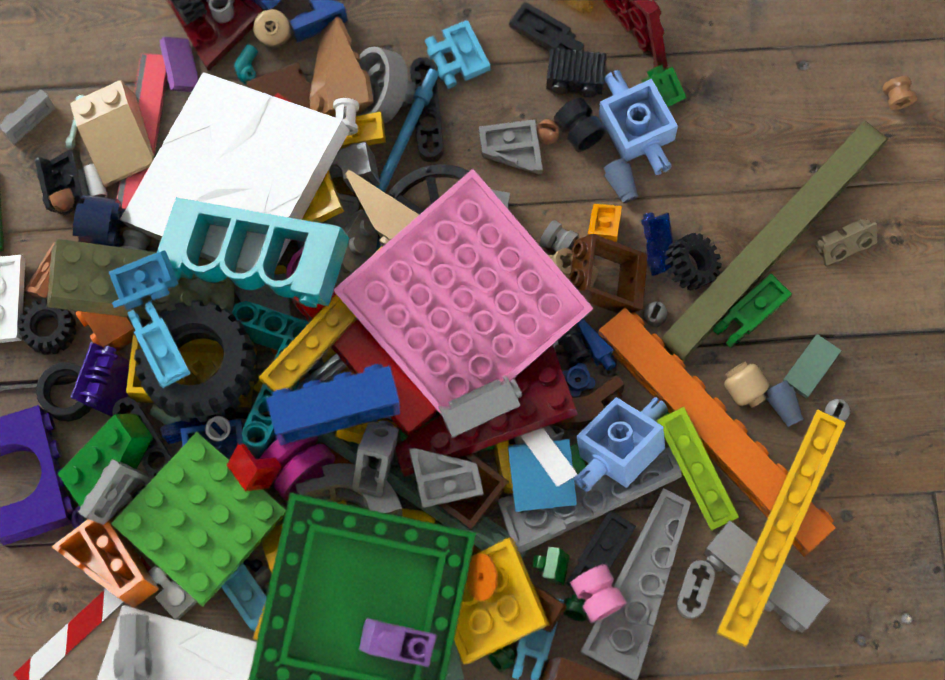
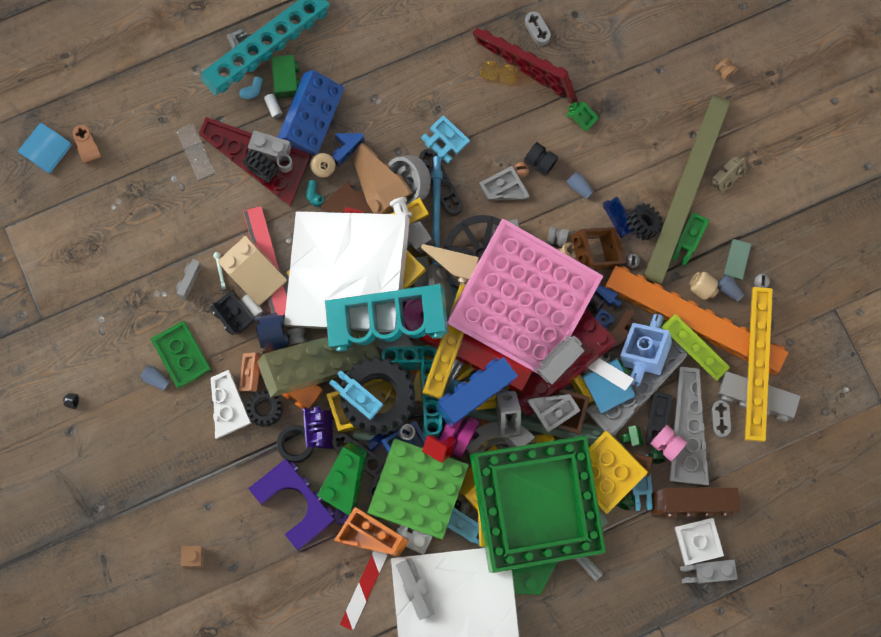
camera: 30 degrees left, 5 degrees up
nougat hinge [49,188,75,212] -> none
light grey wing [78,459,153,525] -> none
dark azure bracket [109,250,179,311] -> none
medium lavender tile [160,37,198,92] -> none
medium lavender slope [359,618,436,667] -> none
orange piece [466,553,497,601] -> none
black hinge [509,1,584,51] -> none
black brick [546,47,607,97] -> none
light orange plate [588,204,622,242] -> none
light blue brick [599,70,678,175] -> none

